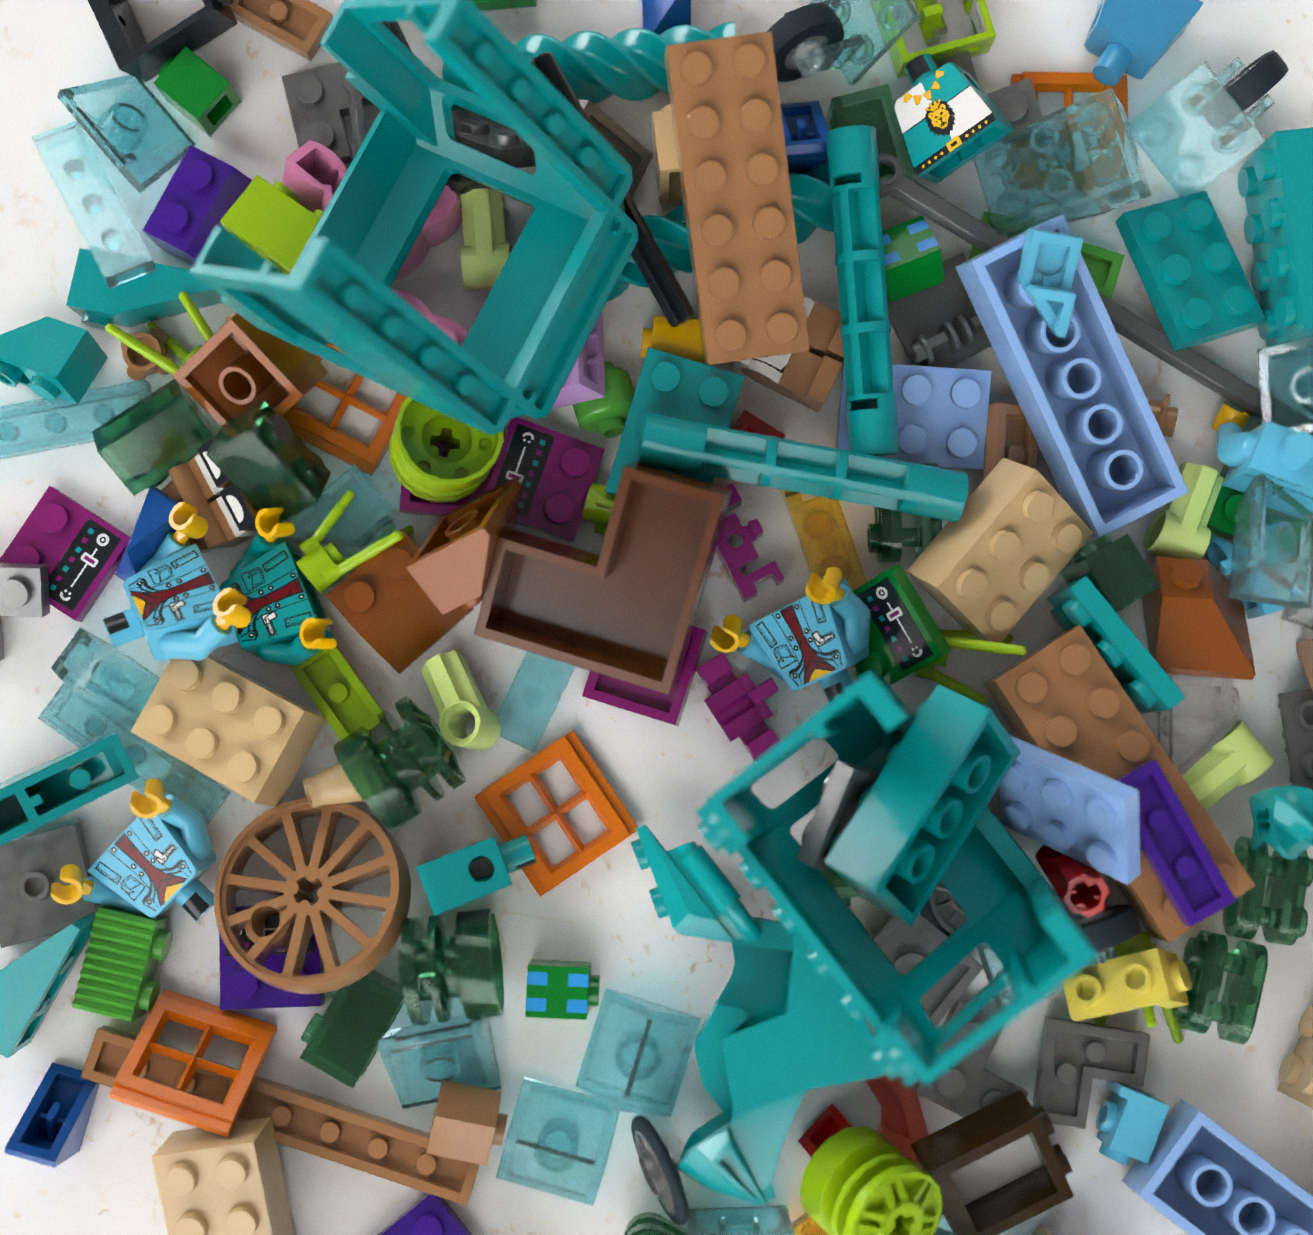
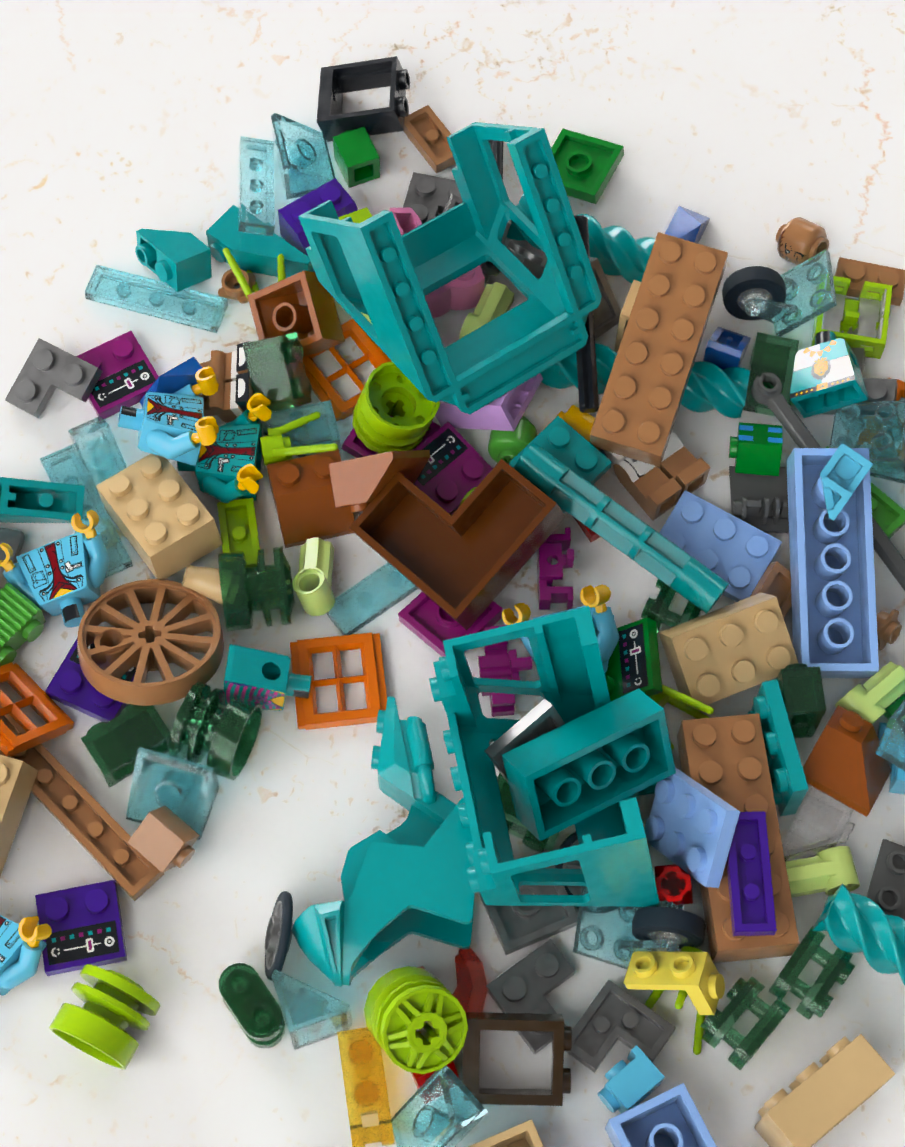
camera: 25 degrees right, 20 degrees down
clear green brick [92,379,216,496] -> none
clear light blue slope [496,1077,621,1206] -> none
green brick [525,959,600,1020] -> none
clear light blue slope [575,987,701,1117] -> none
clear yellow plate [779,489,867,591] -> none
teal piece [826,125,900,456] -> none

